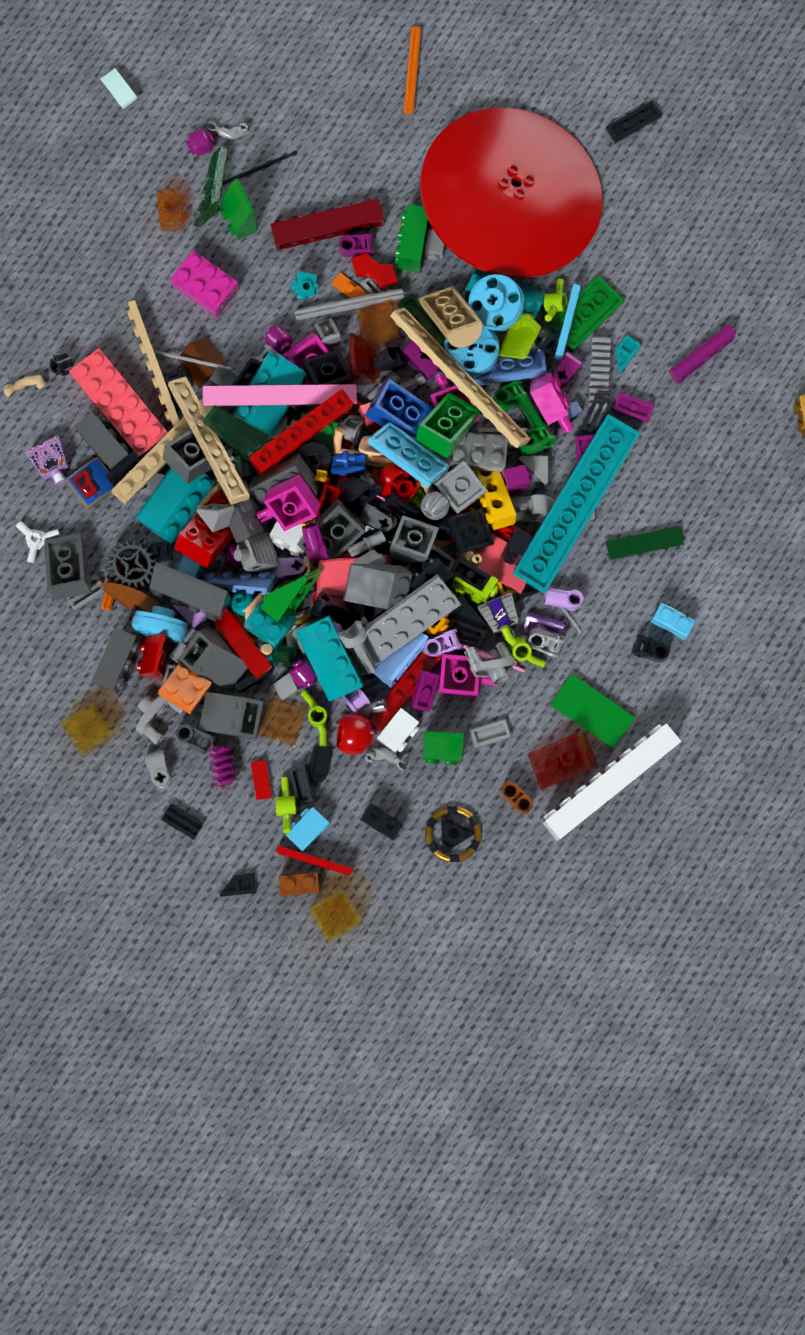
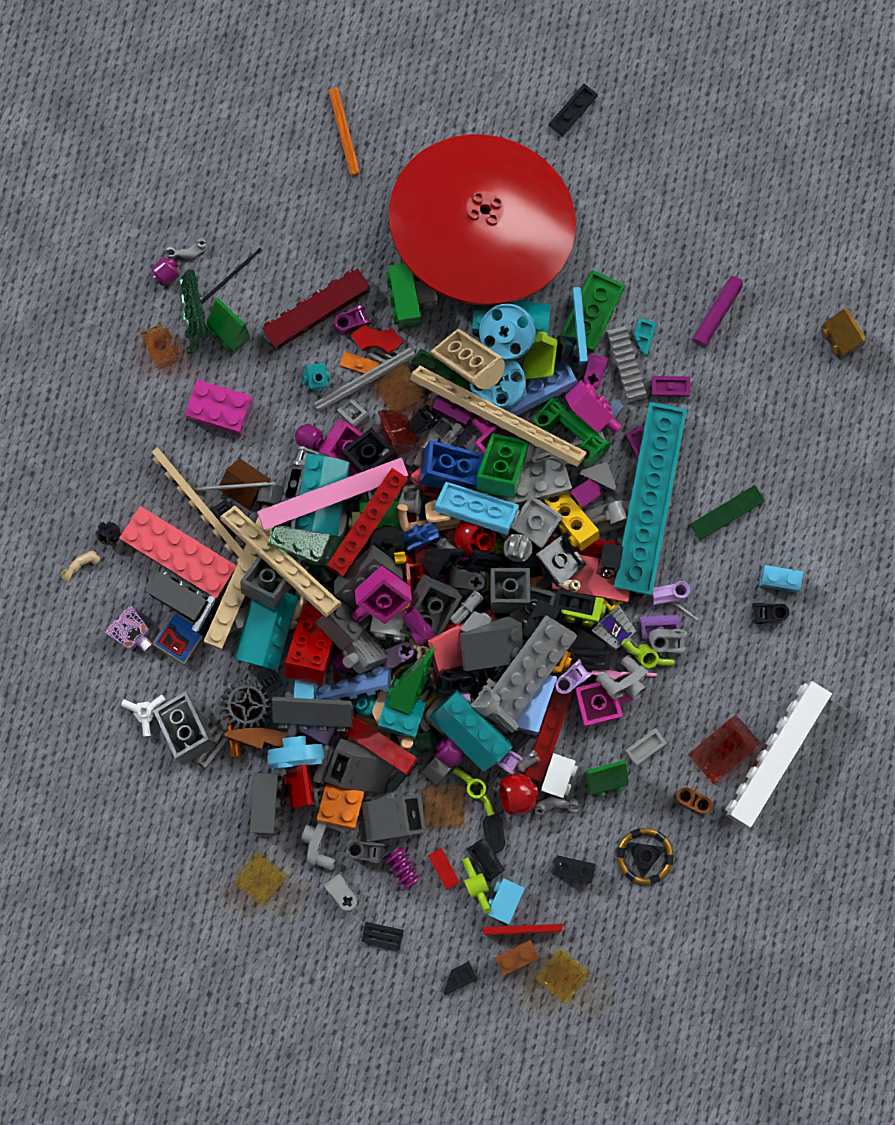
camera: 15 degrees left, 0 degrees up
light aqua slope [101,68,137,109] -> none
light grey slope [197,503,235,532] -> none
magenta plate [410,670,440,712] -> none
lime piece [544,279,568,322] -> none
green tile [550,674,635,749] -> none
black tile [581,394,614,434] -> none

